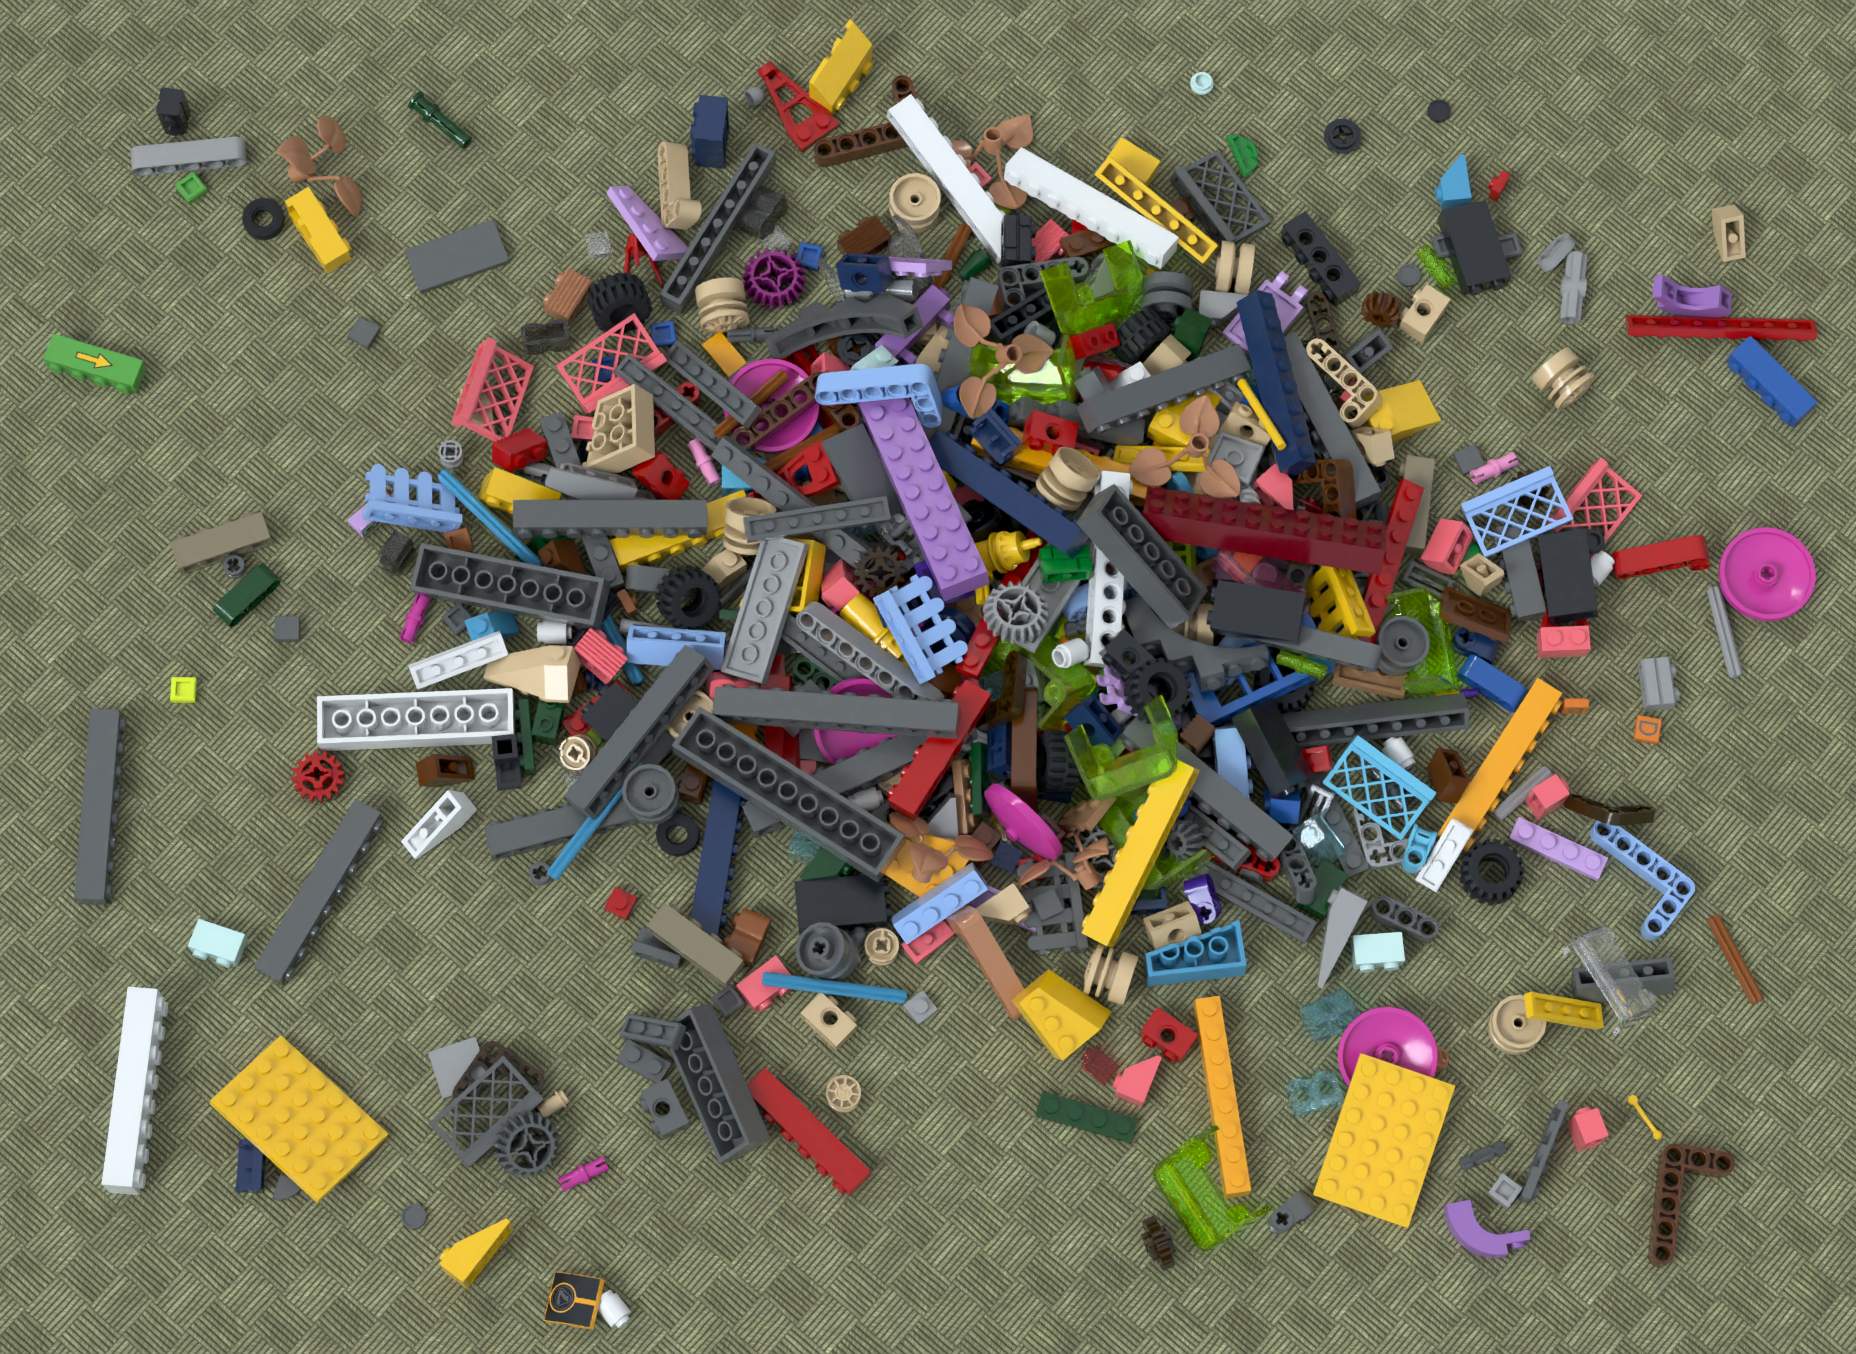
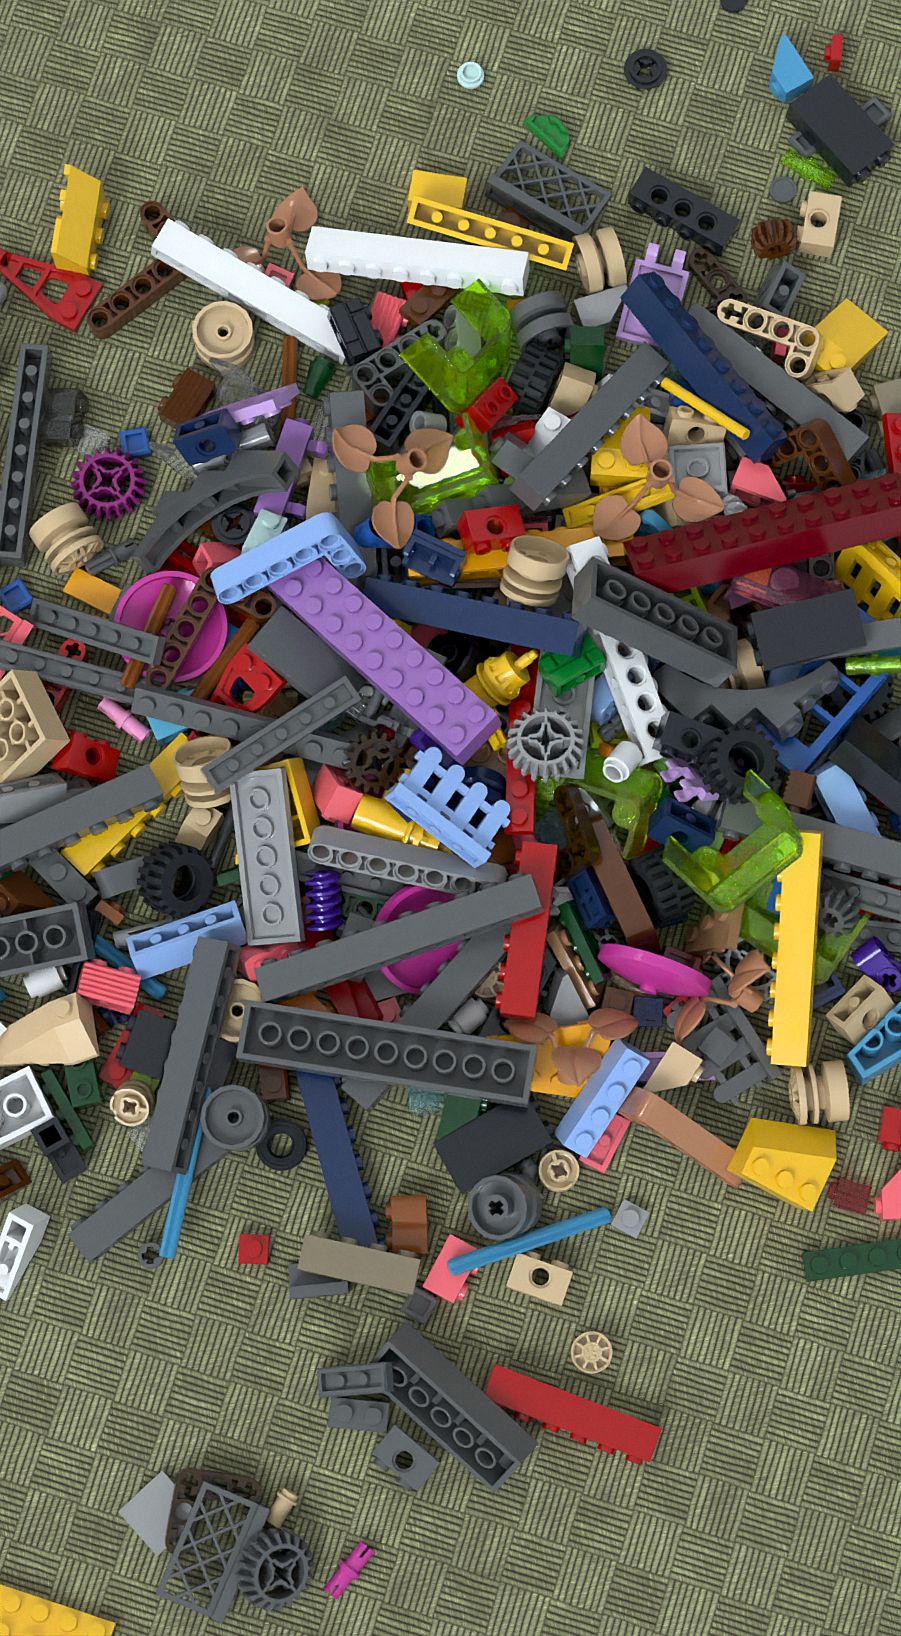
camera: 20 degrees left, 5 degrees up
none -> dark purple piece [304,869,343,931]

